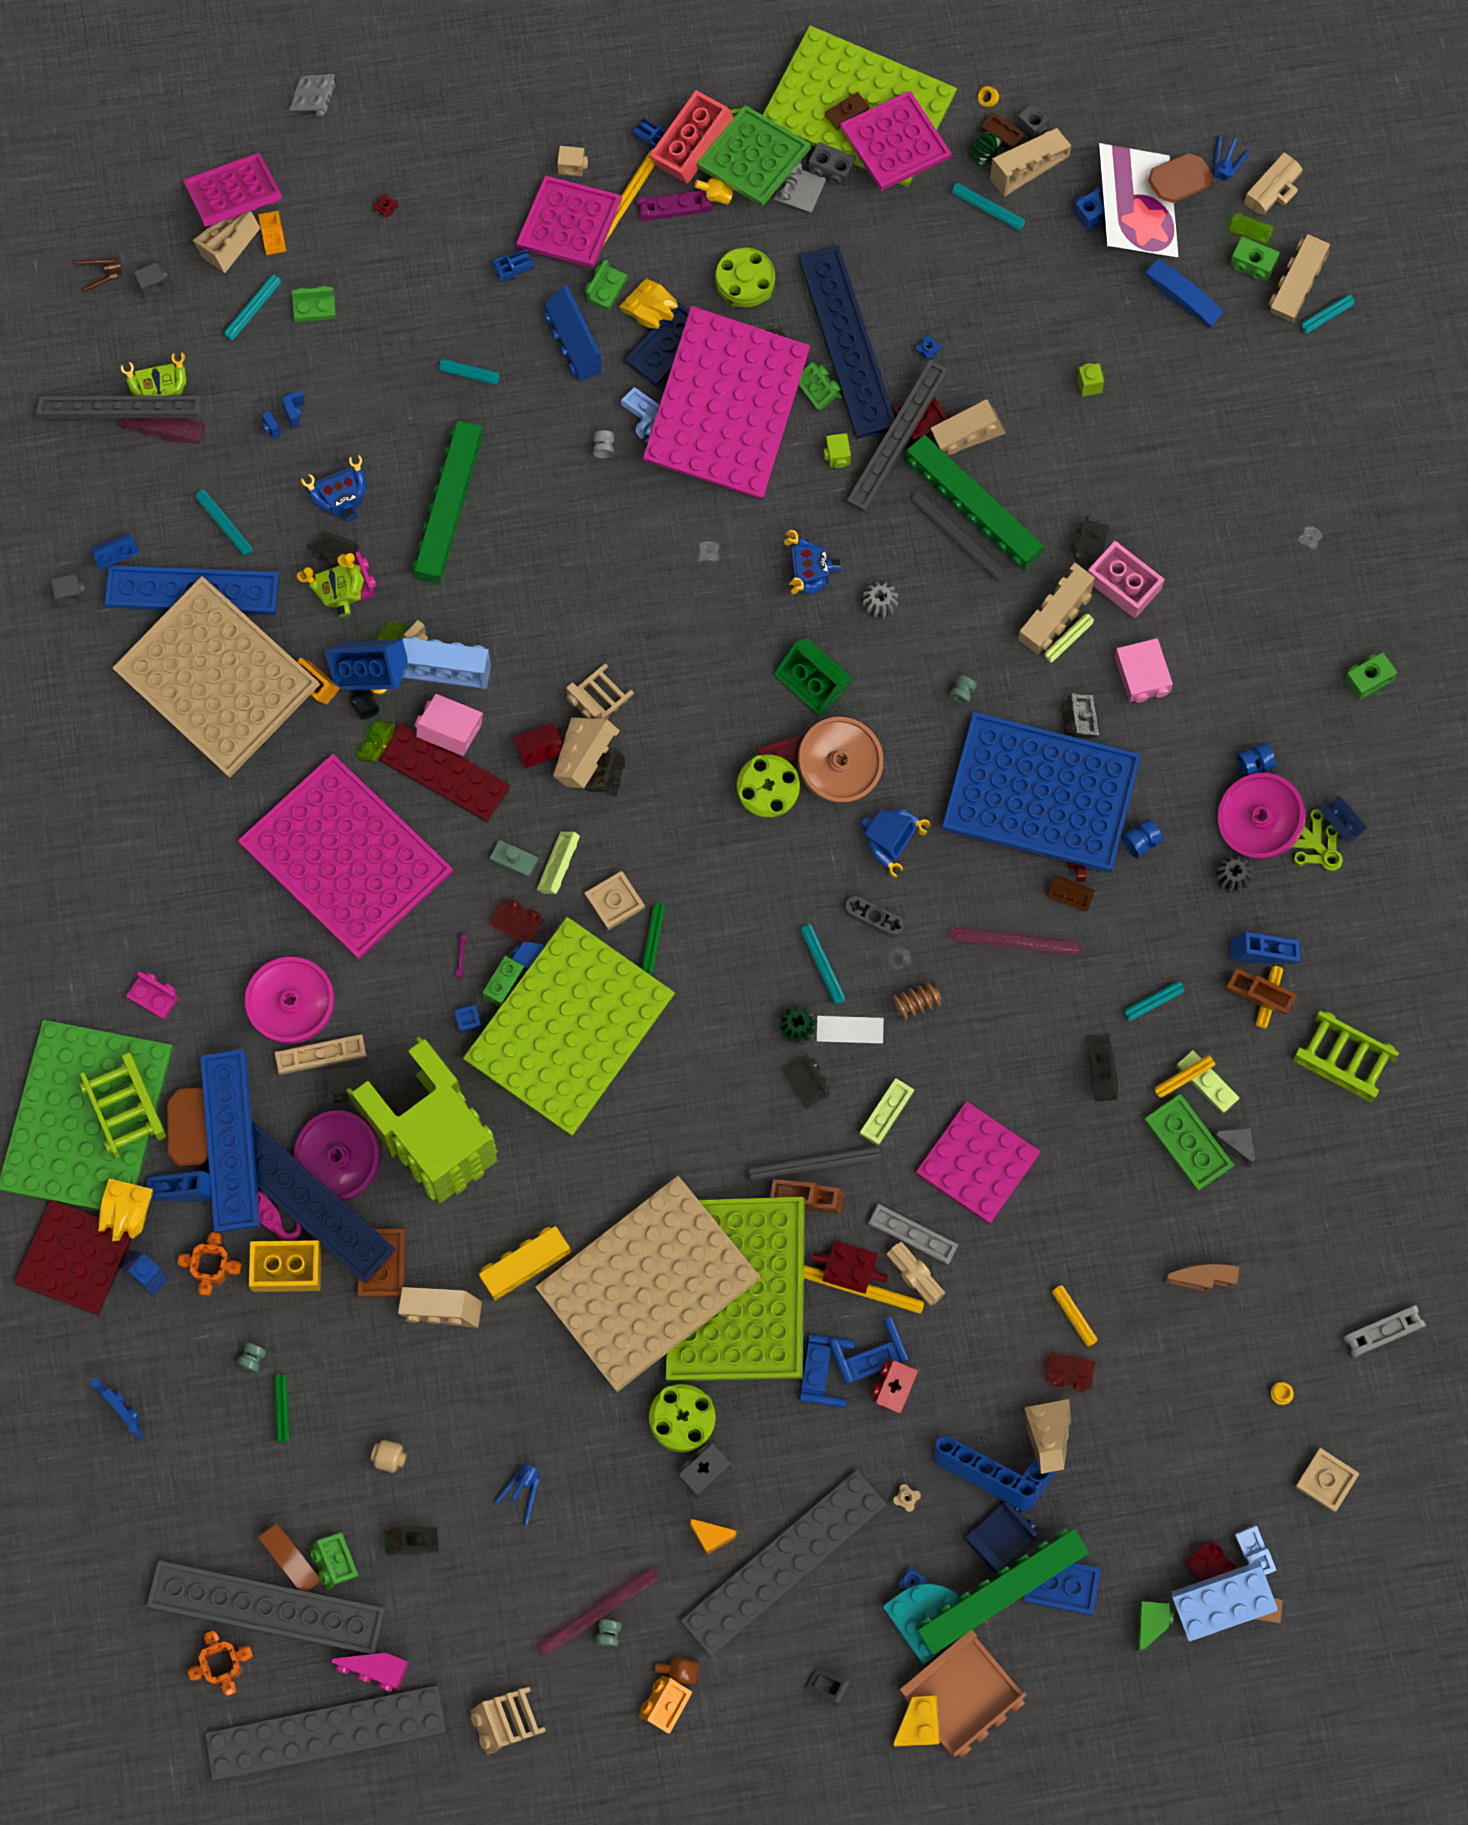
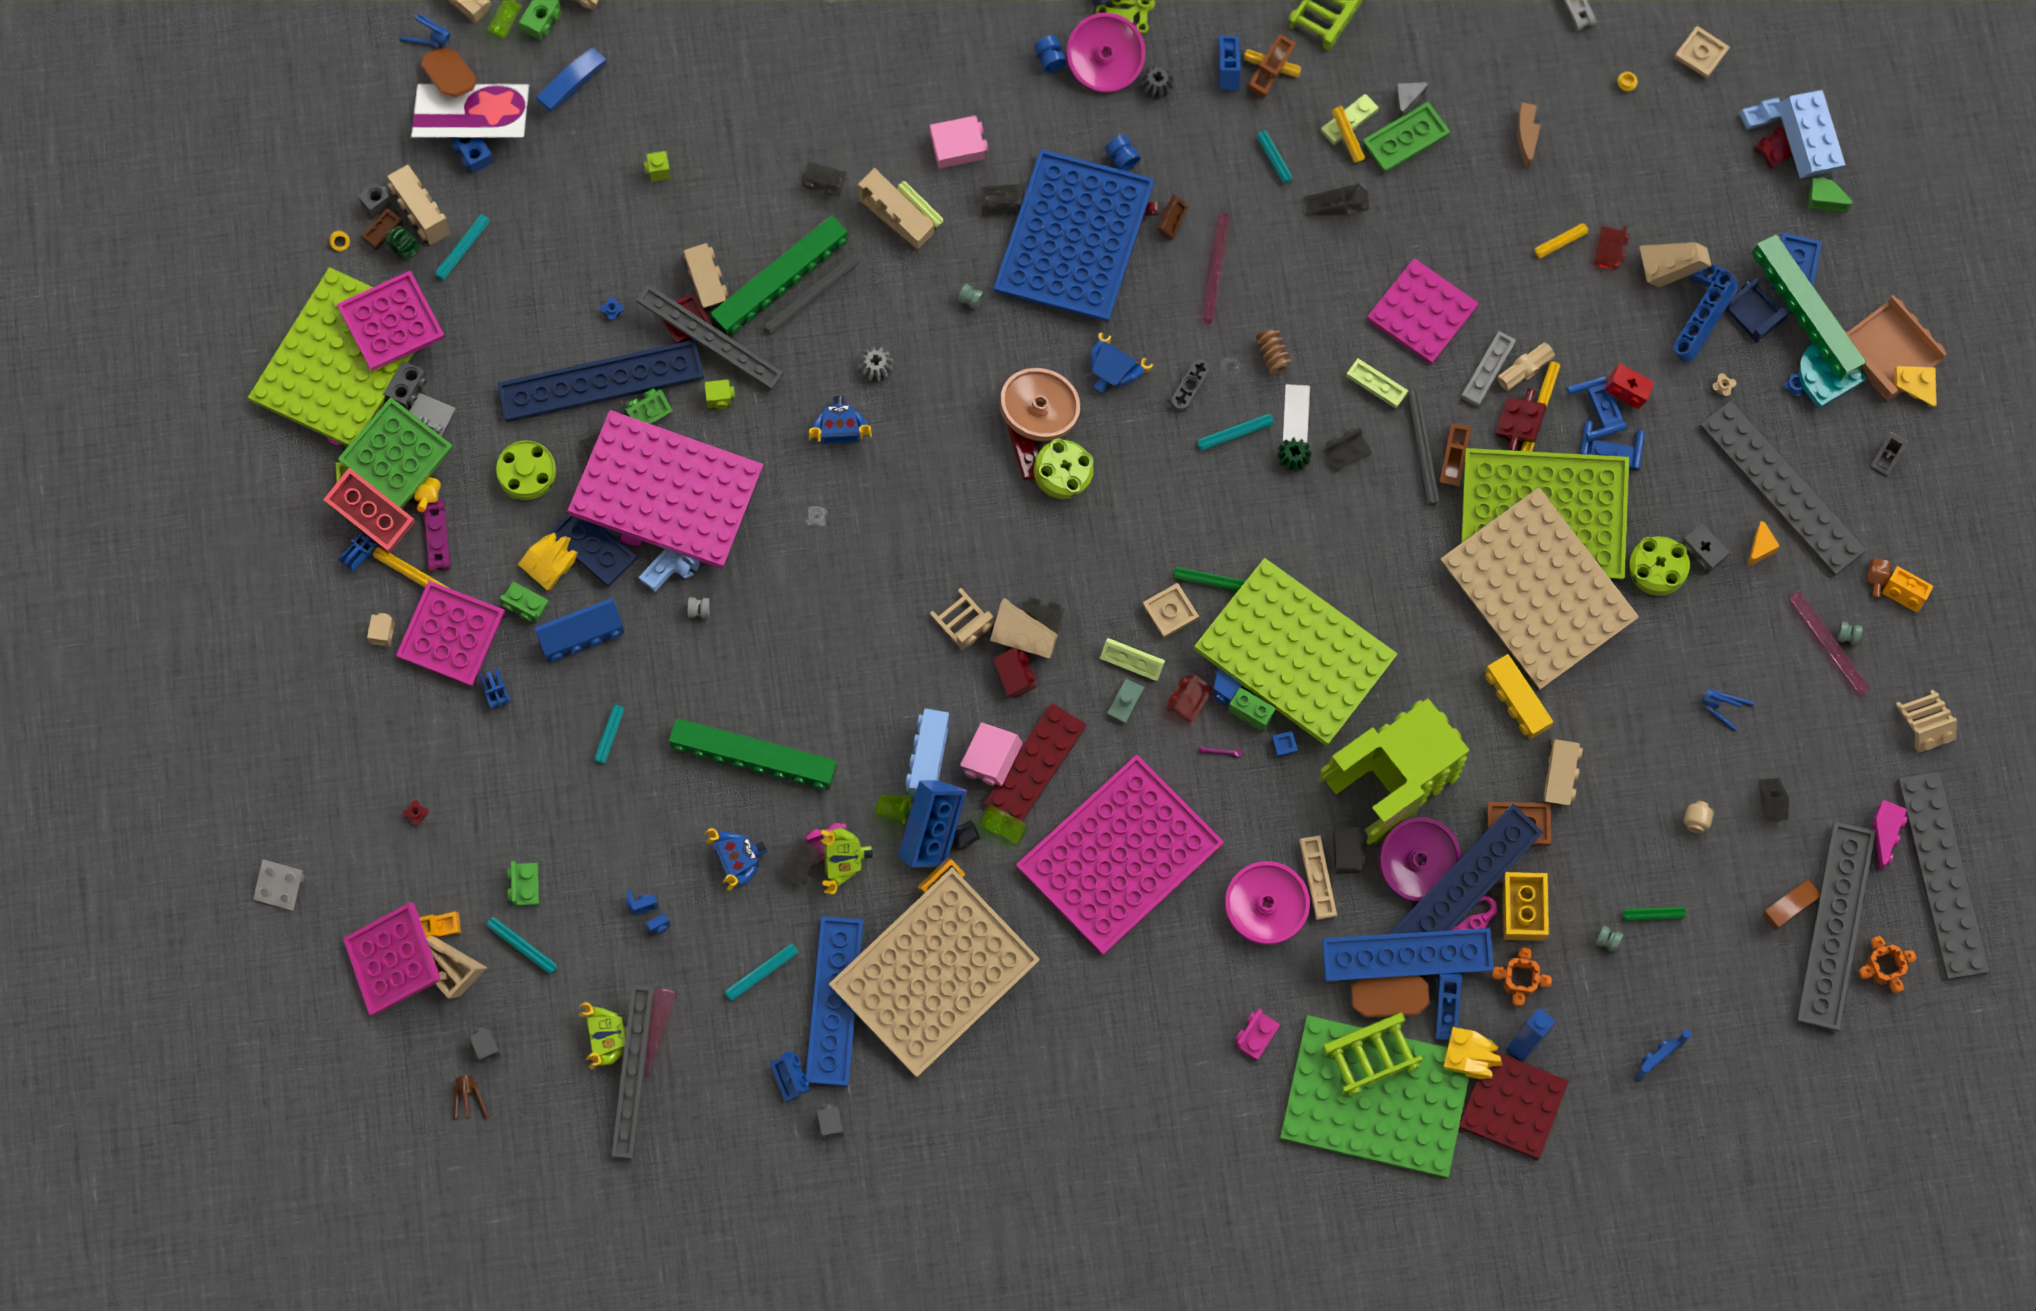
camera: 90 degrees left, 0 degrees up
bright green bracket [310,1533,359,1590] -> none
tan tile [404,620,428,641] -> none
green slope [774,638,854,716] -> none
reddish brown plate [825,92,870,130] -> none
bright pink brick [1088,541,1165,619] -> none

